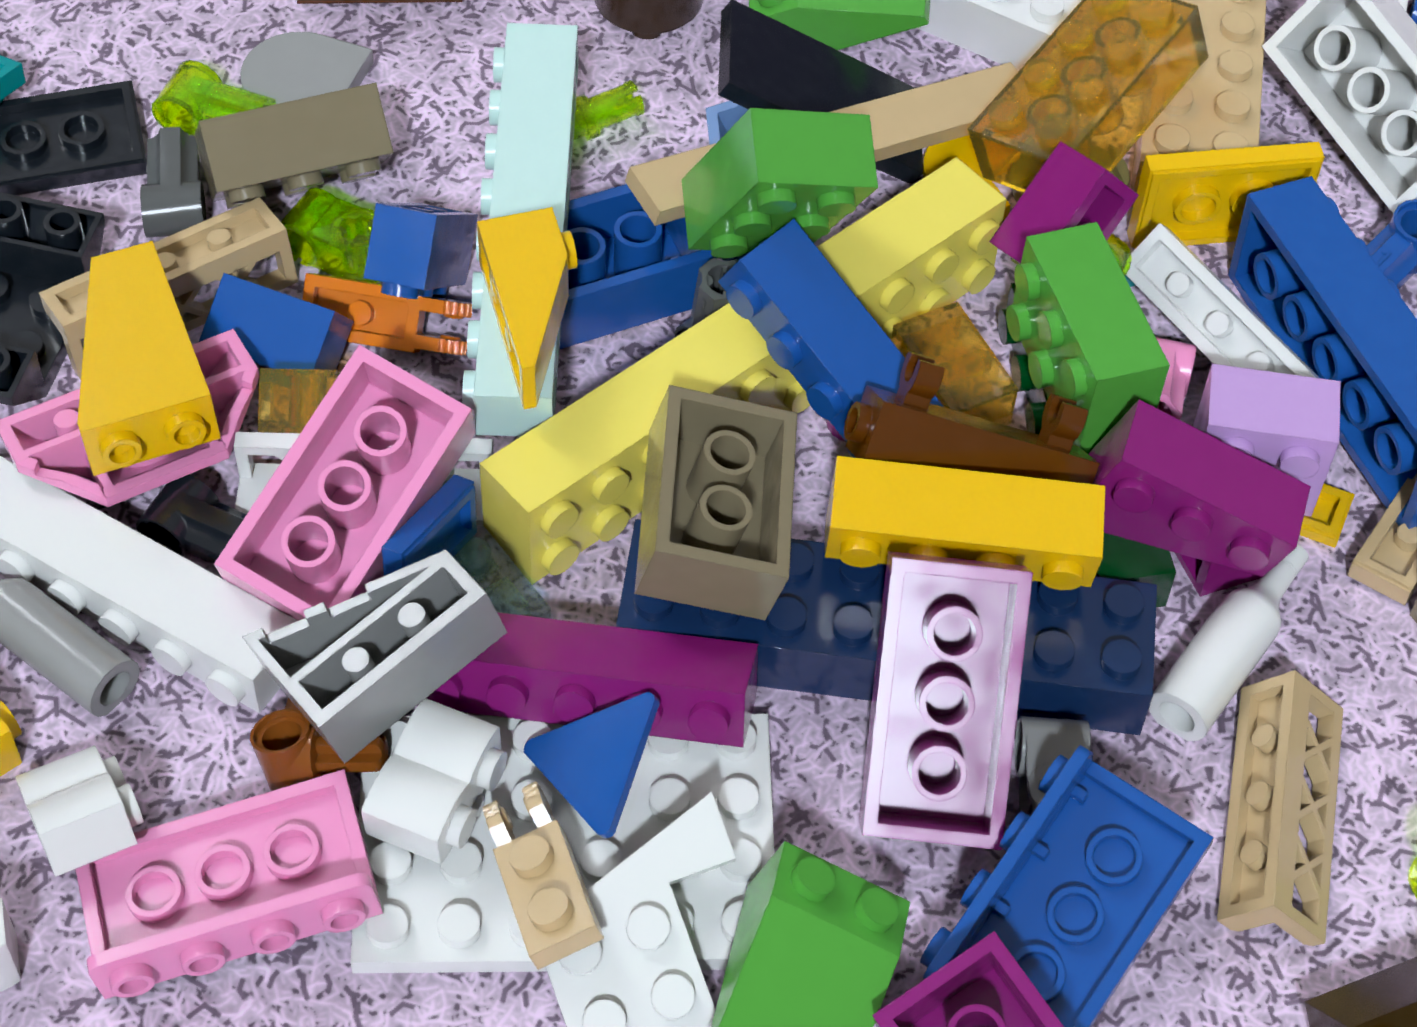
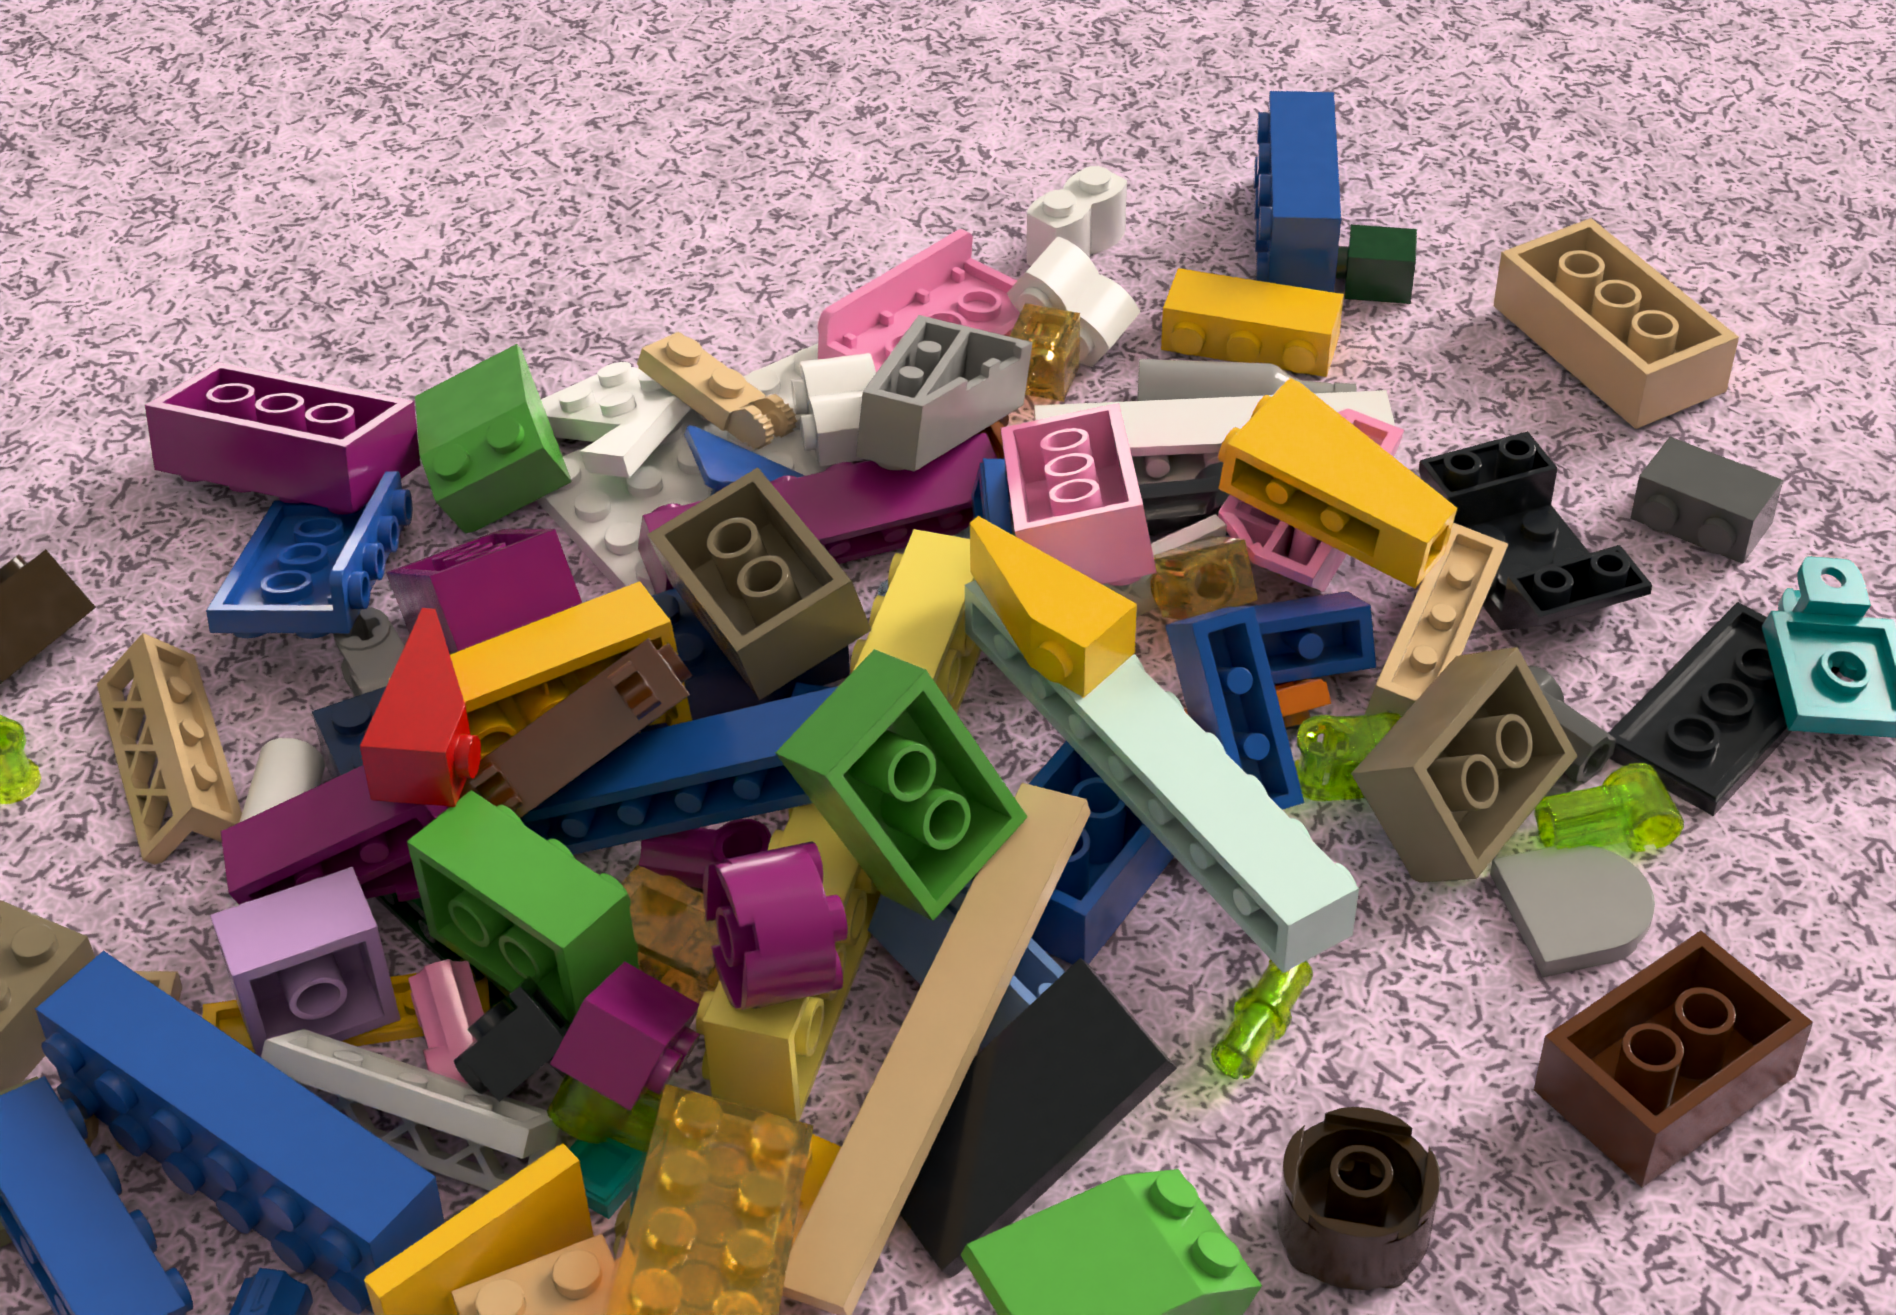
camera: 150 degrees right, 10 degrees down
none -> red slope [360,608,481,807]
none -> black brick [454,976,571,1102]
none -> magenta brick [703,841,848,1010]
none -> clear yellow brick [1009,303,1080,402]

